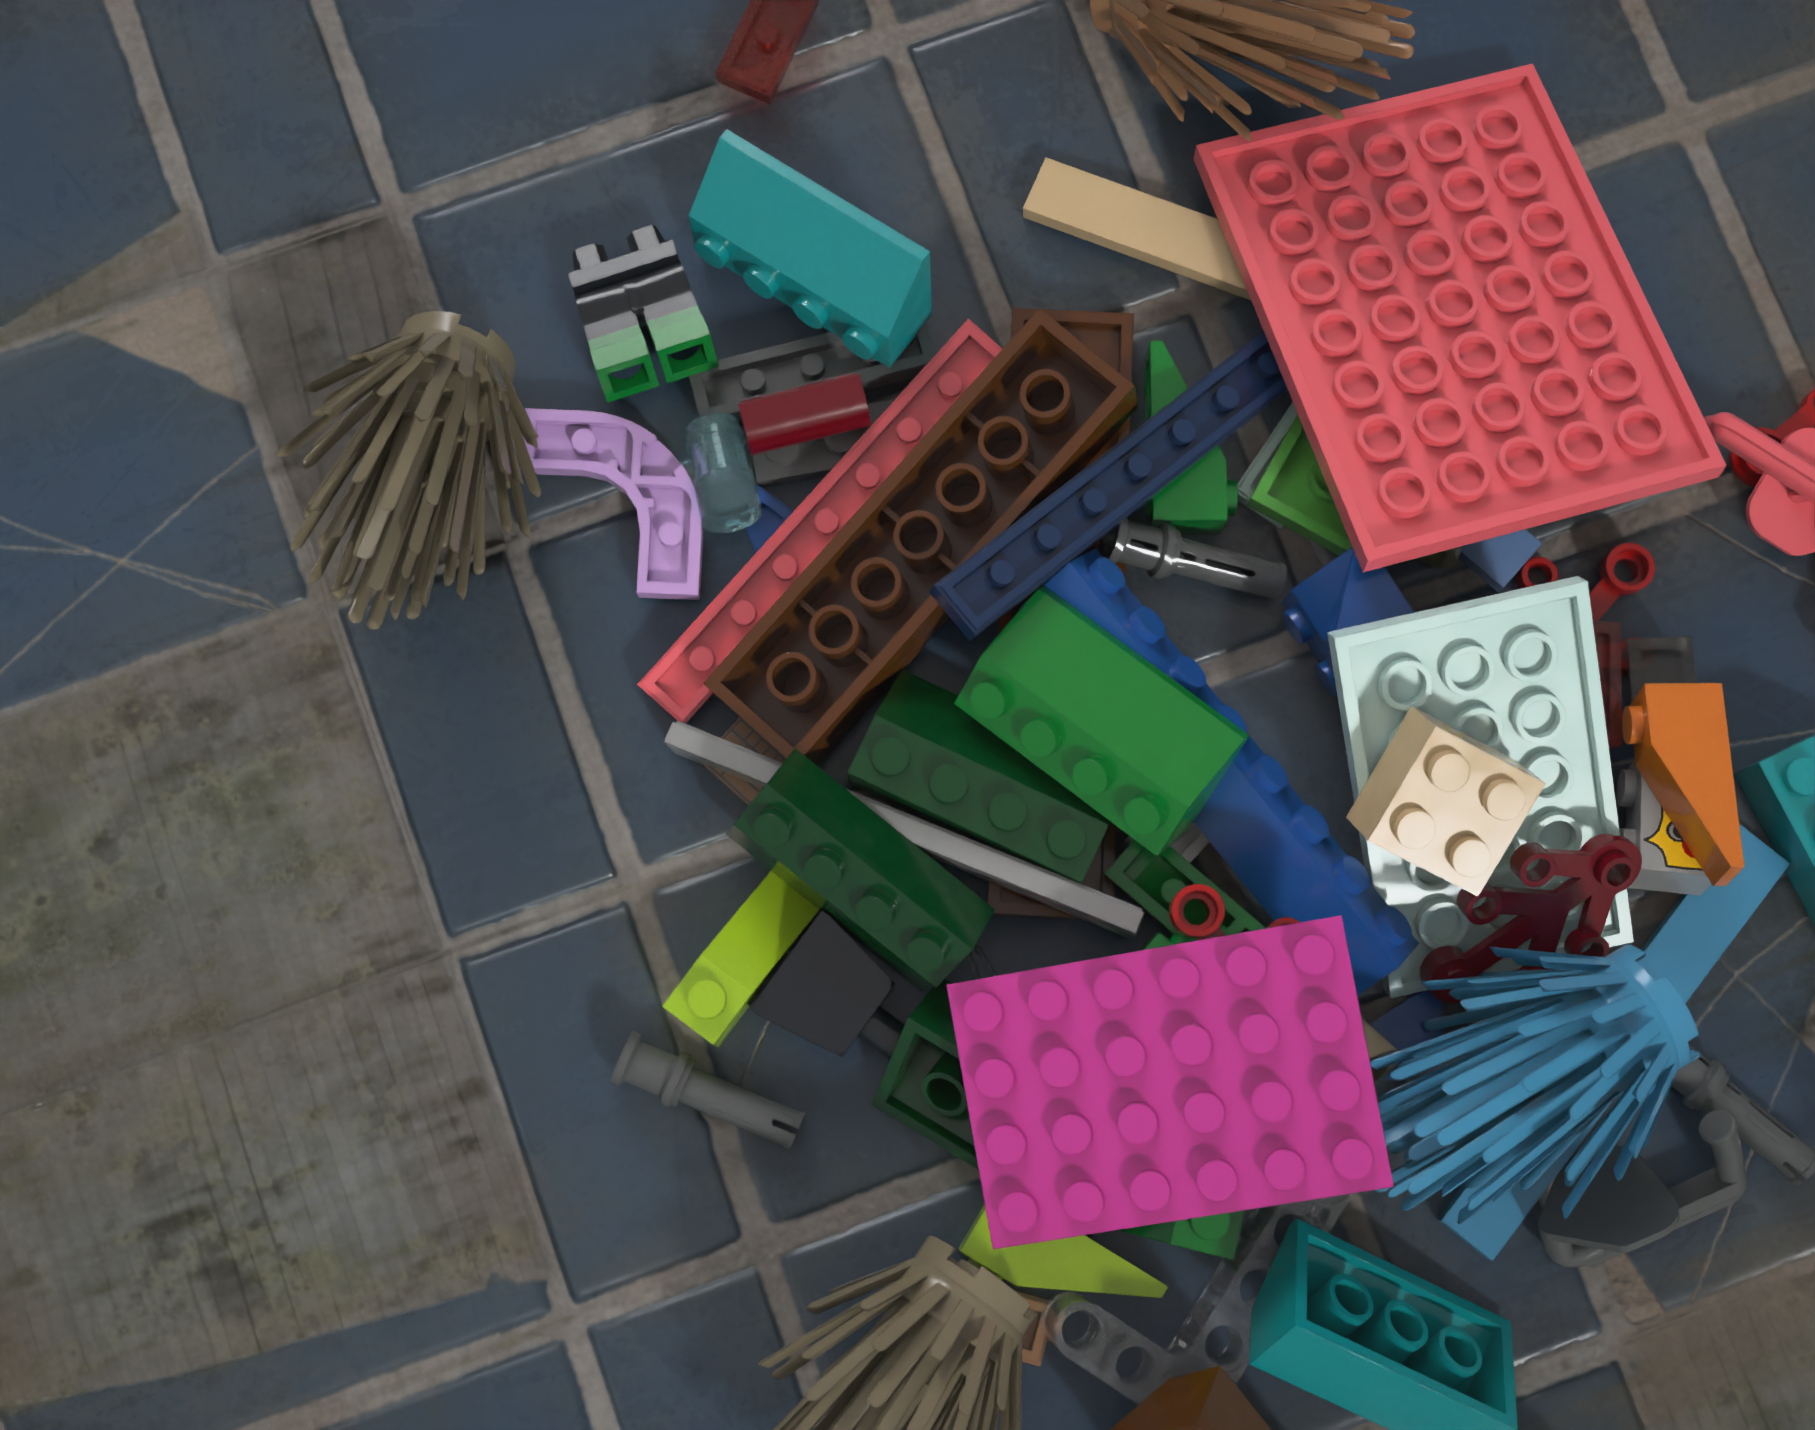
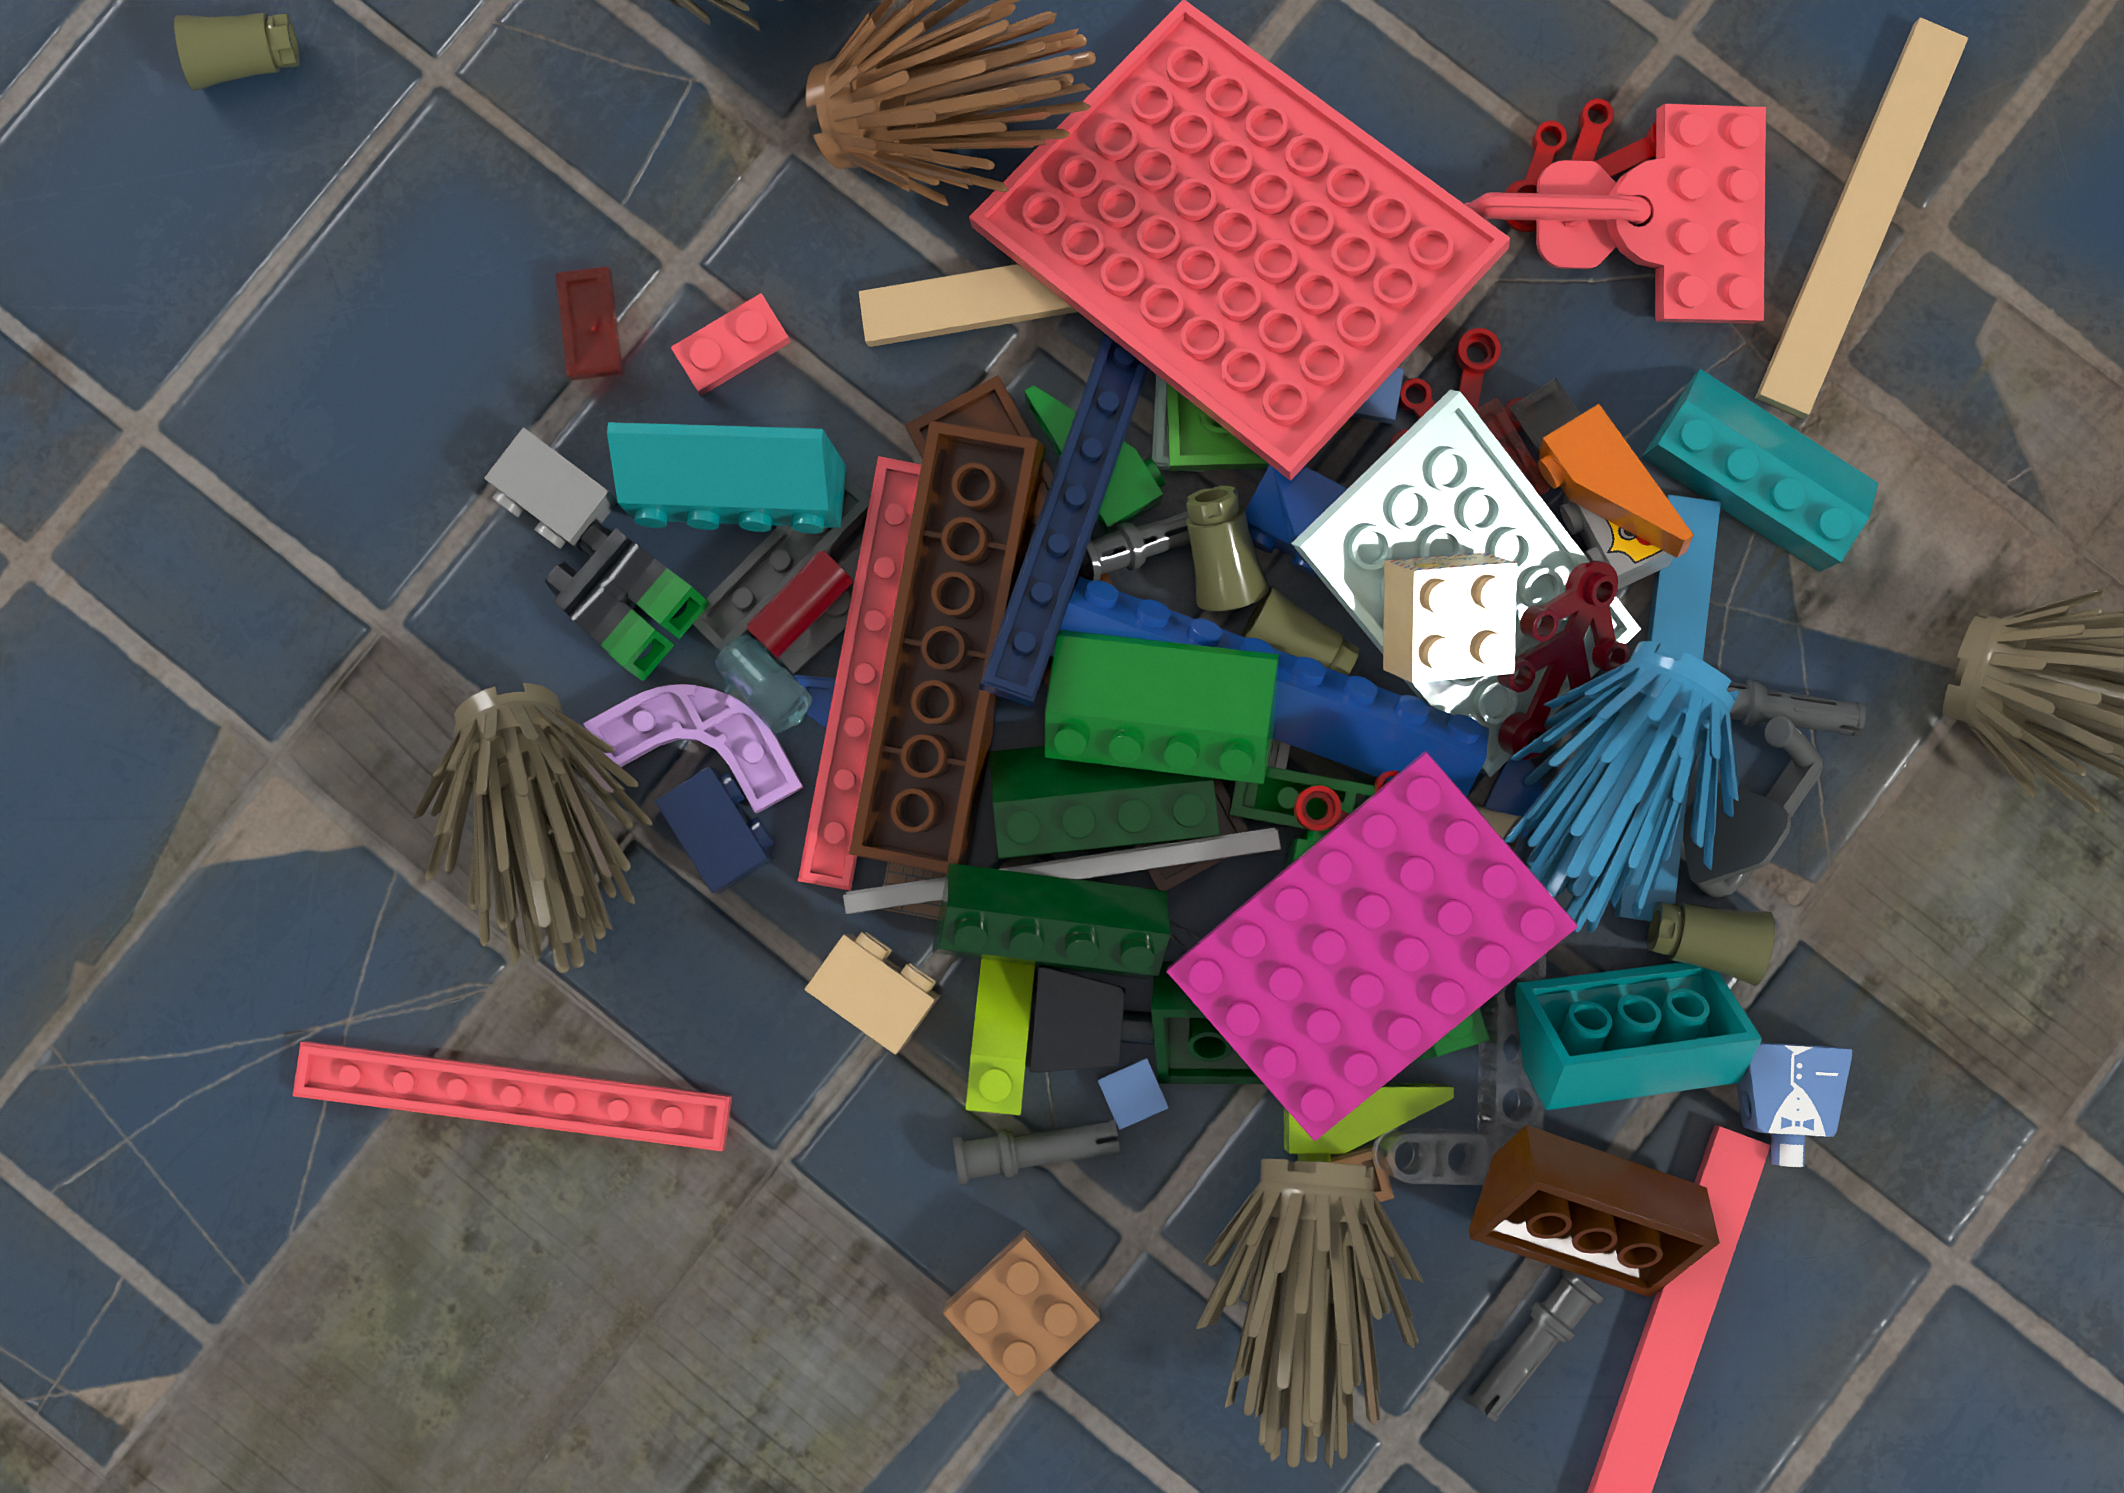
camera: 30 degrees left, 5 degrees up
none -> coral tile [292,1041,732,1151]
none -> light grey brick [484,427,617,551]
none -> dark blue brick [655,766,775,894]
none -> coral plate [671,293,791,396]
none -> tan brick [804,931,940,1055]
none -> medium nougat brick [943,1228,1100,1397]
none -> medium blue tile [1097,1057,1169,1130]
none -> olive plant [1186,486,1270,611]
none -> olive plant [1240,585,1360,676]
none -> olive plant [1646,902,1775,986]

